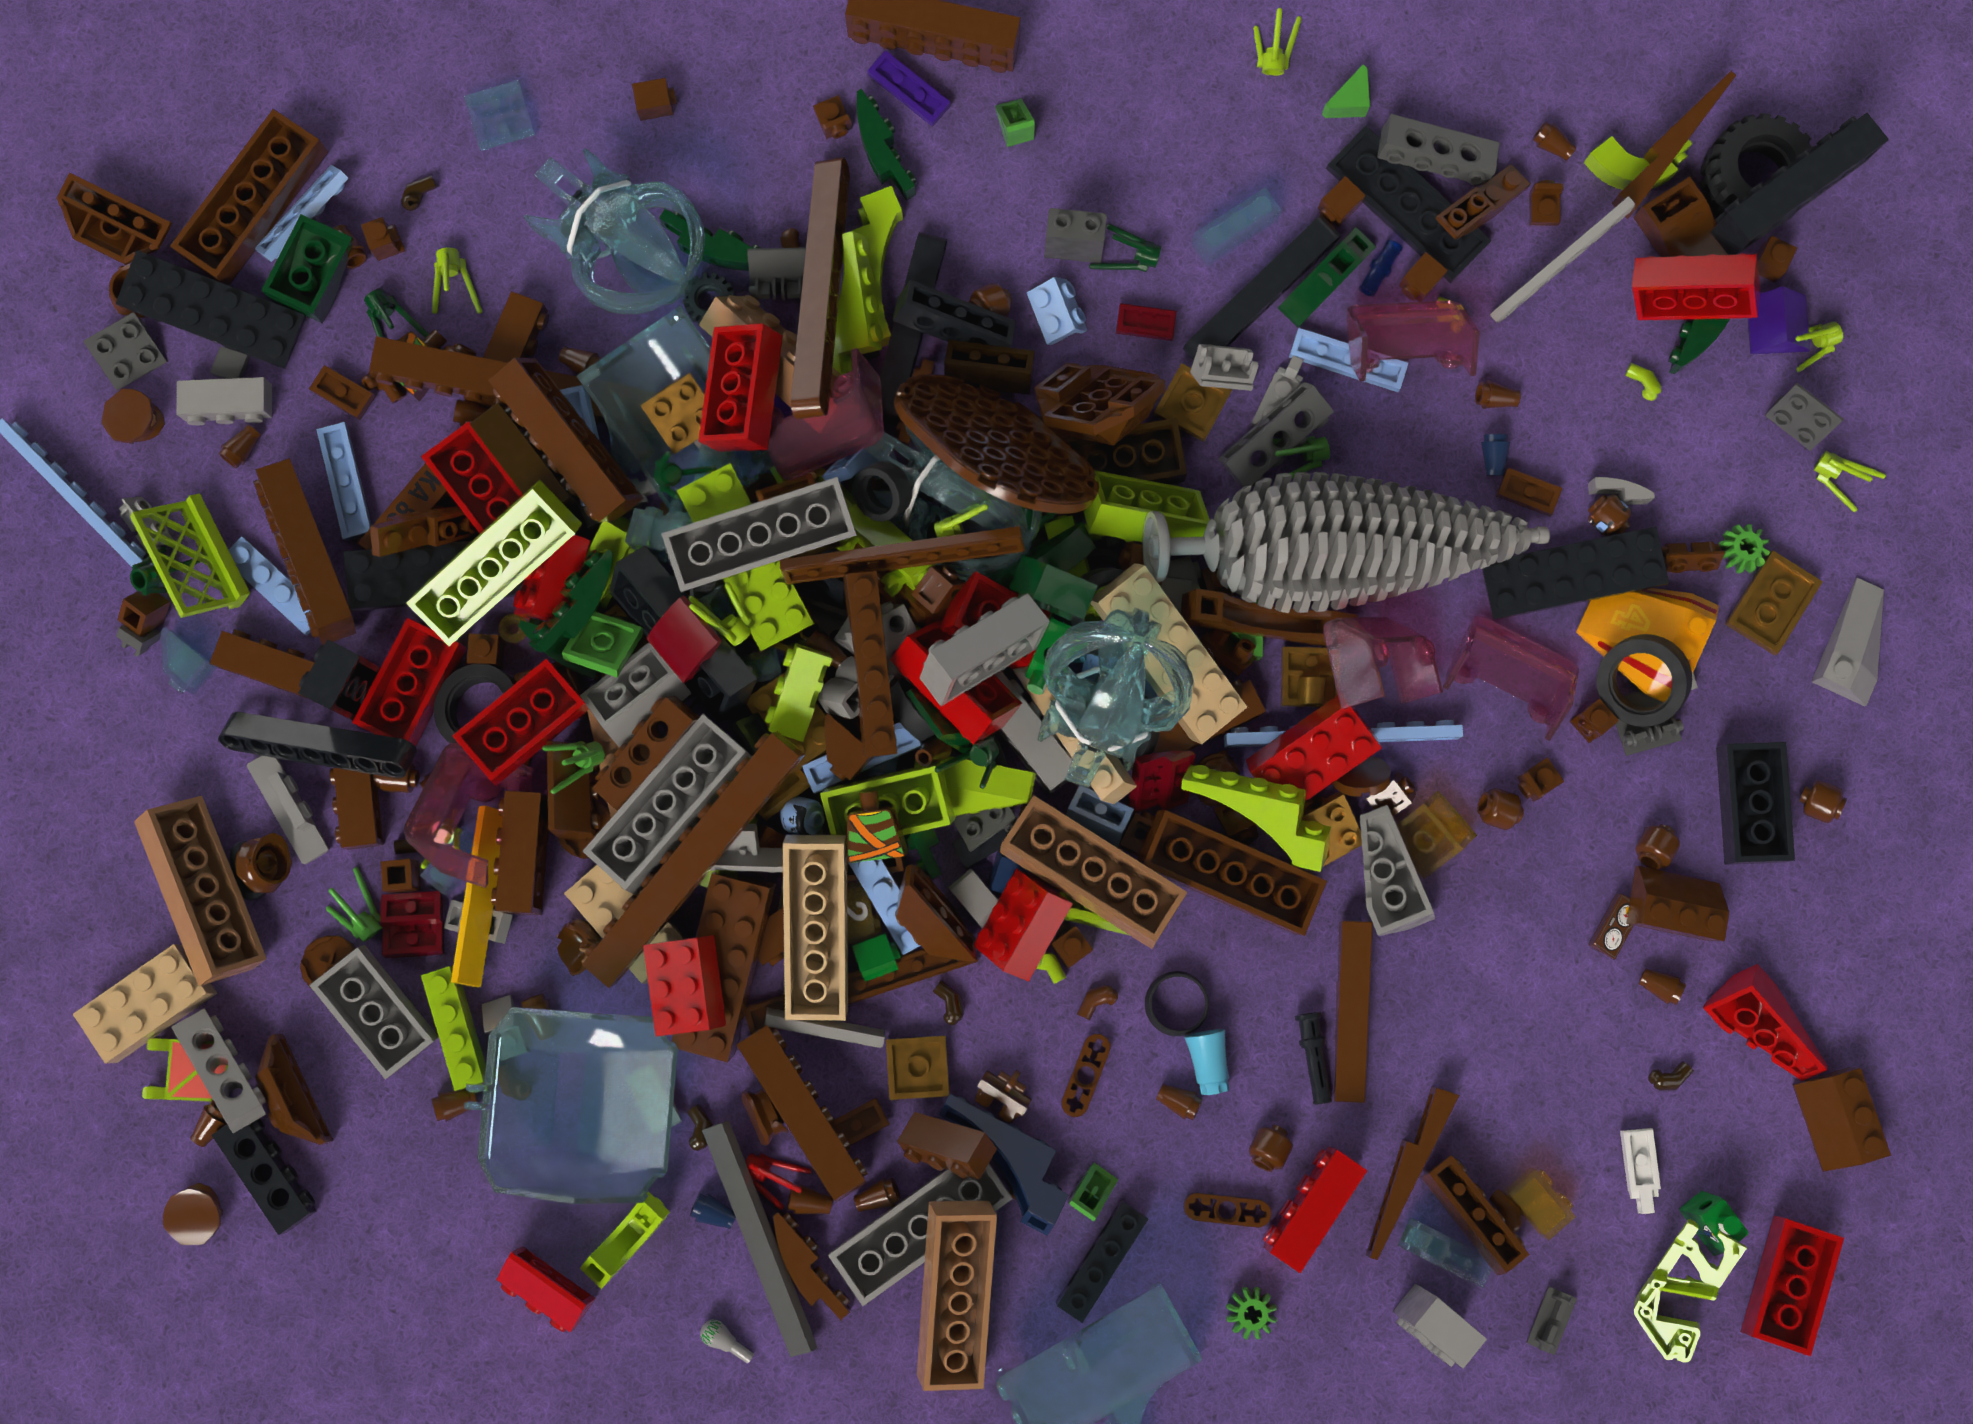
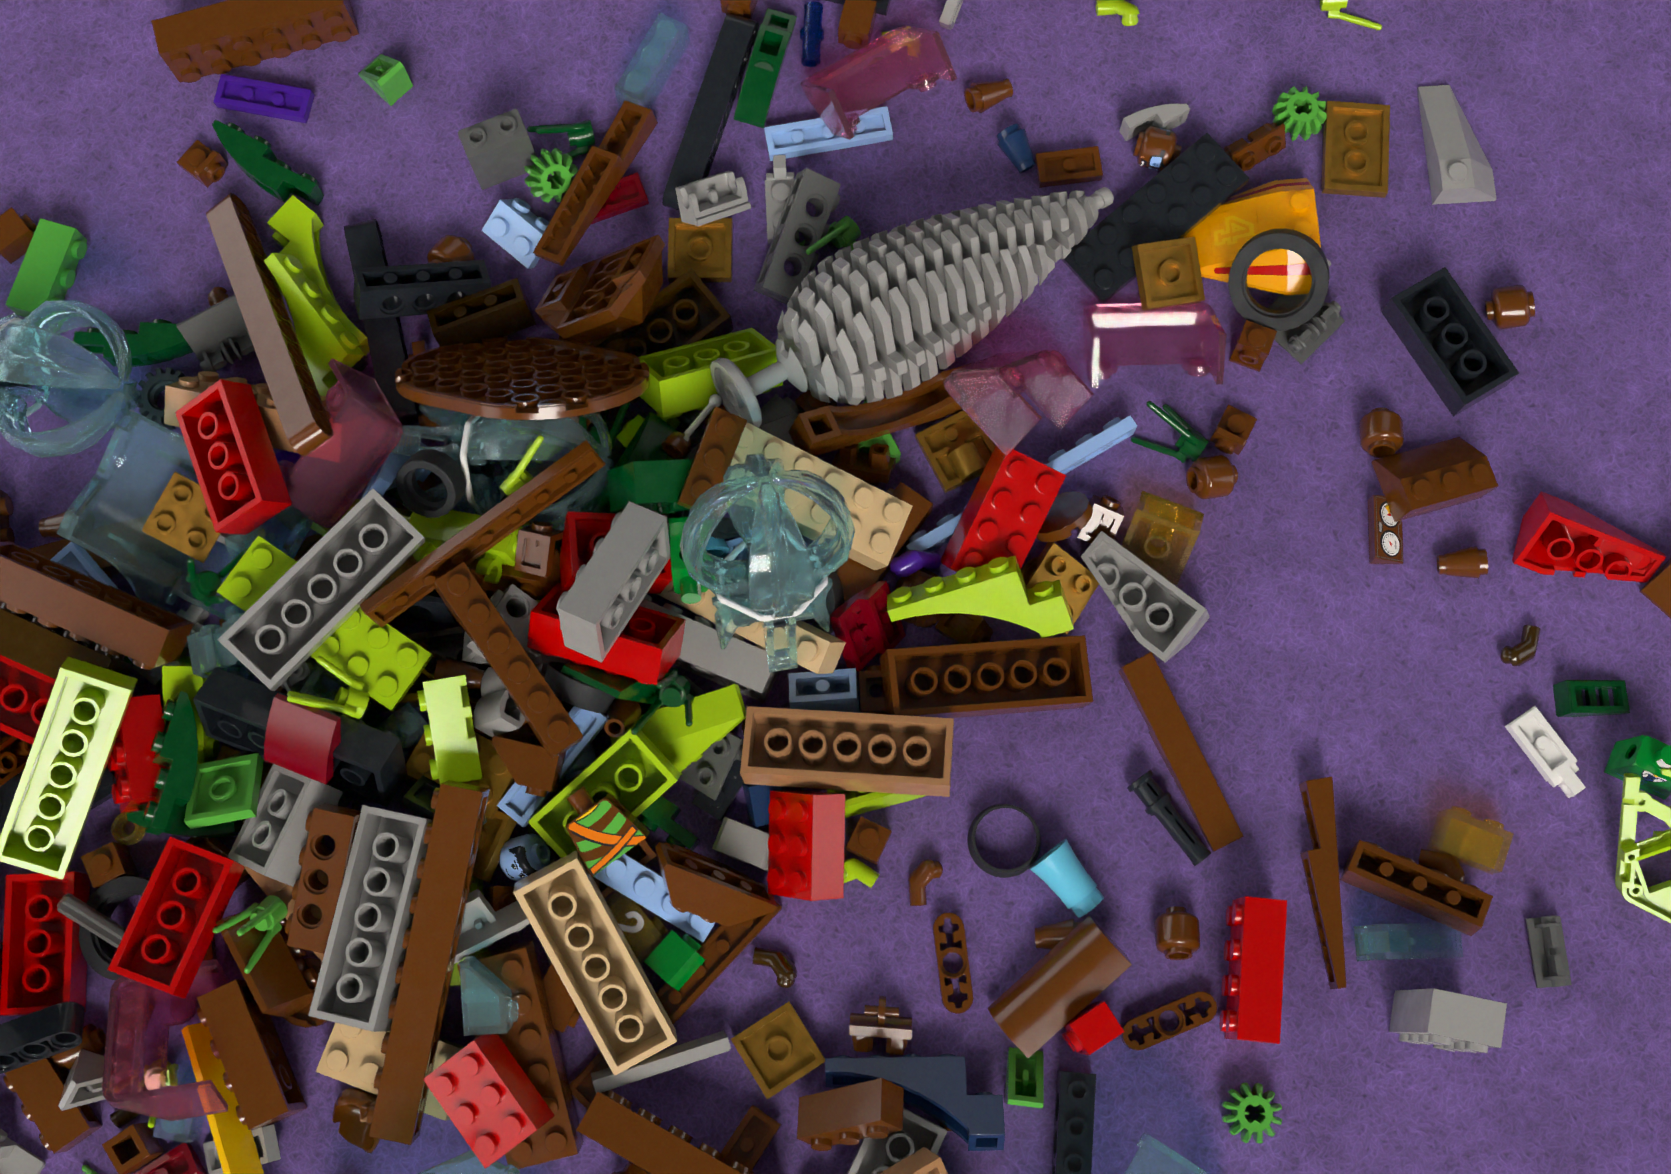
camera: 25 degrees left, 5 degrees down
none -> bright green brick [5,218,87,325]
none -> dark grey axle [57,893,126,948]
none -> light grey slope [58,1049,133,1111]
none -> clear light blue slope [460,956,518,1036]
none -> bright green gear [524,148,578,203]
none -> reddish brown slope [533,100,658,266]
none -> hinge [661,394,722,460]
none -> reddish brown plate [677,406,747,517]
none -> dark purple arm [890,550,941,577]
none -> reddish brown brick [988,916,1132,1058]
none -> red brick [1062,1001,1125,1055]
none -> dark green plant [1131,401,1209,463]
none -> pearl gold plate [1132,237,1205,311]
none -> dark green slope [1553,680,1630,717]

